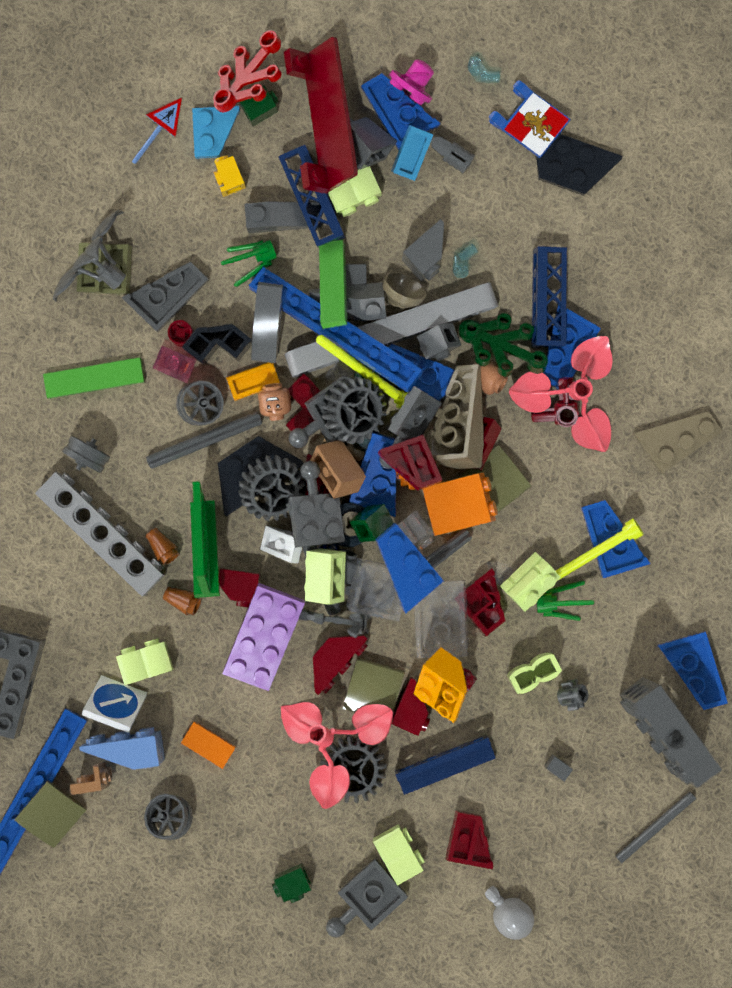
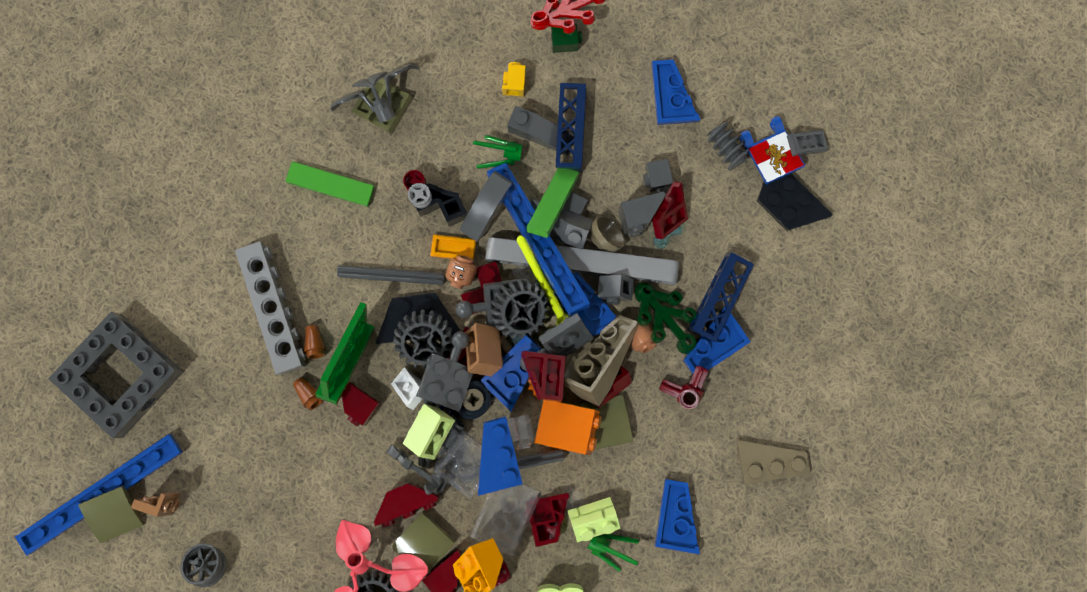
camera: 25 degrees right, 5 degrees down
dark grey wheel [62,435,110,473] -> none
medium blue slope [79,727,165,770] -> none
tile [82,675,147,733] -> none
yellowish green brick [116,639,174,685] -> none
dark grey wing [121,262,209,333] -> none
piece [132,97,182,164] -> none
clear pink slope [153,346,197,383] -> none
dark grey wheel [176,381,224,426] -> none
orange tile [181,721,236,769] -> none
dark azure wing [192,106,240,159] -> none
plate [222,583,305,691] -> none
dark red bracket [283,36,358,194] -> none
yellowish green brick [327,166,382,217] -> none
dark grey torso [349,117,397,170] -> none
dark green brick [349,504,394,542] -> none
dark pink plate [389,59,434,105] -> none
dark azure tile [391,125,433,181] -> none
dark grey hinge [431,136,475,174] -> none
clear light blue arm [467,56,500,83] -> none
coral plant [509,336,613,452] -> none
neon yellow piece [556,518,644,580] -> none
none -> light grey wheel [408,183,432,208]
none -> dark grey brick [643,159,673,193]
none -> dark red wing [652,181,688,240]
none -> dark grey piece [707,121,750,171]
none -> dark grey plate [787,130,829,156]

